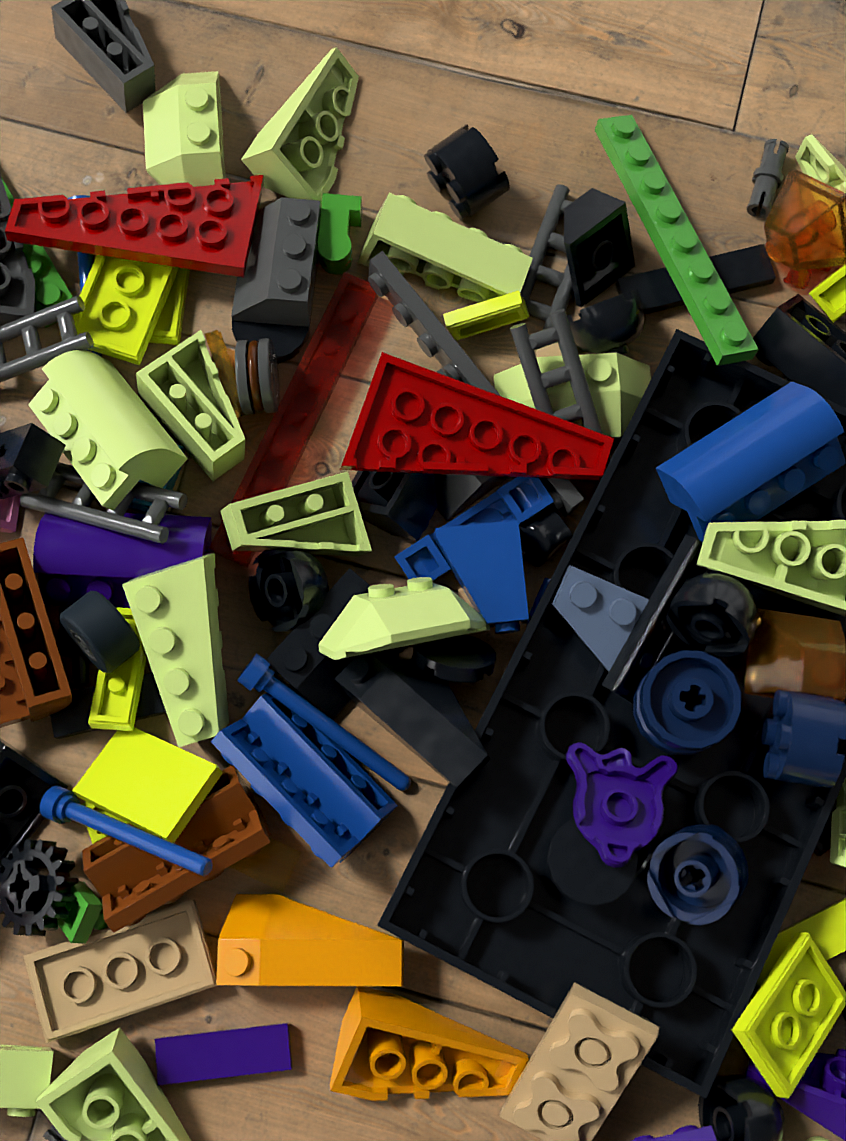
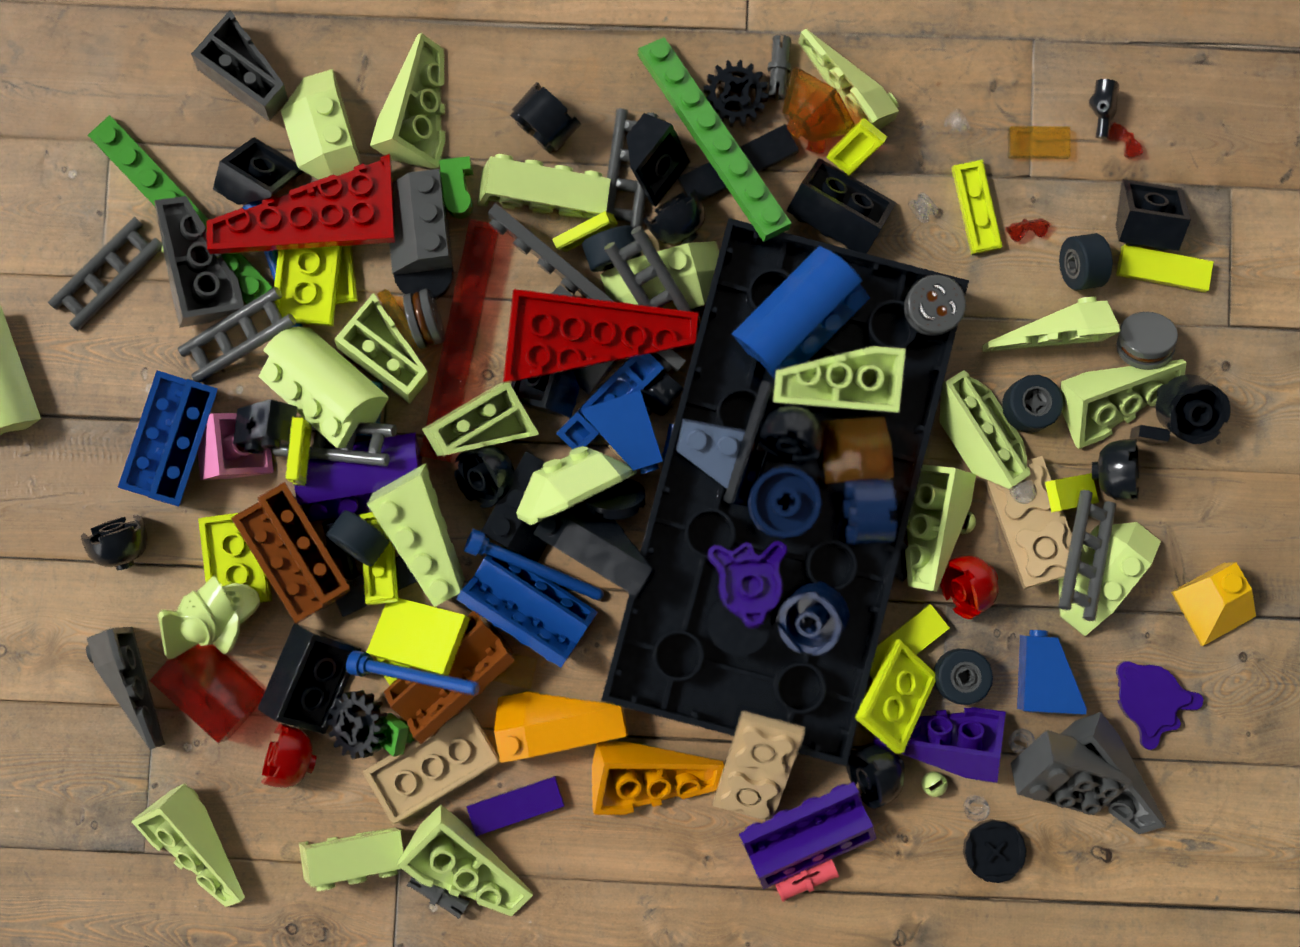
camera: 10 degrees left, 10 degrees up
none -> black slope [213,137,303,205]
none -> neon yellow tile [286,417,312,486]
none -> black wheel [582,225,642,272]
none -> black gear [703,60,769,127]

